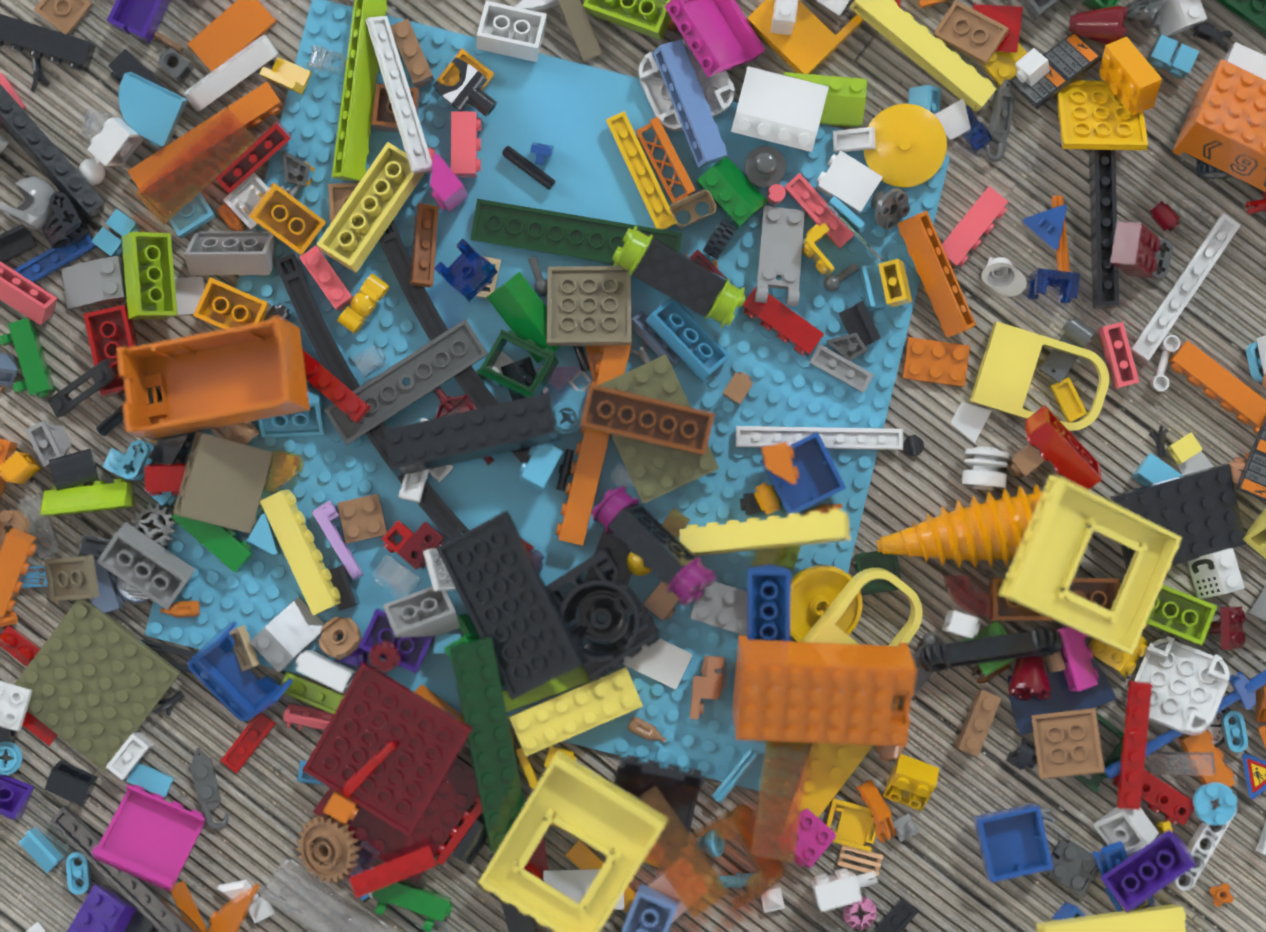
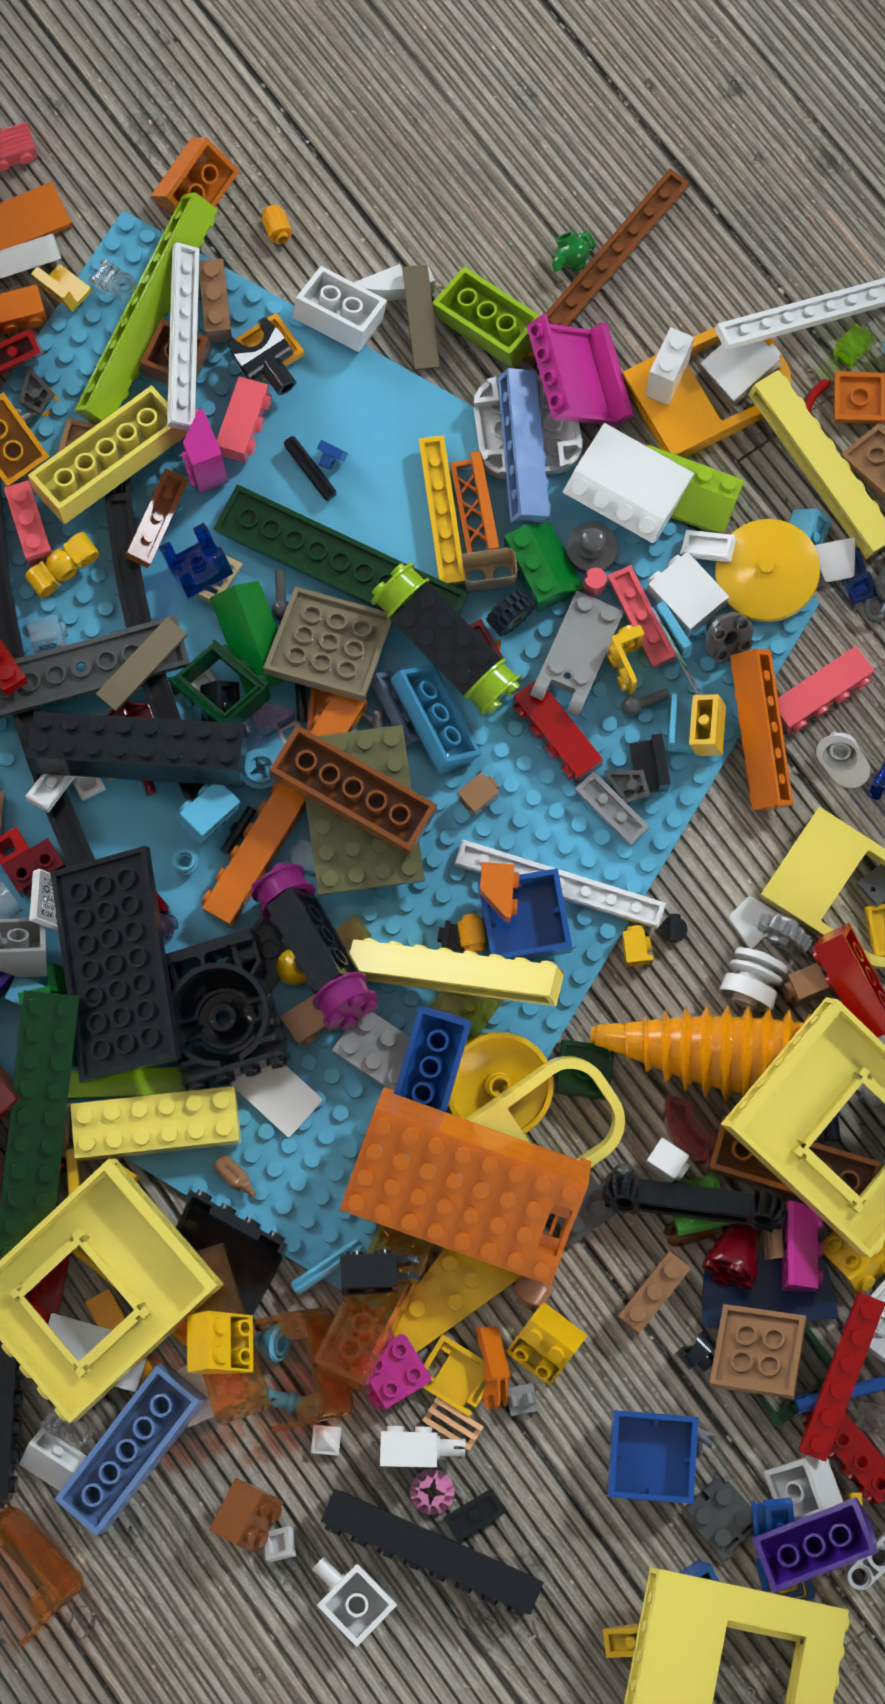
camera: 20 degrees right, 10 degrees down
nougat plate [689,655,728,719] -> none
orange plate [902,337,970,387] -> none
none -> dark tan tile [96,617,188,713]
none -> medium azure plate [172,848,199,875]
none -> yellow slope [187,1311,253,1375]
none -> black hinge [340,1249,420,1296]
none -> yellow brick [621,925,654,968]
none -> light grey gear [755,913,813,954]

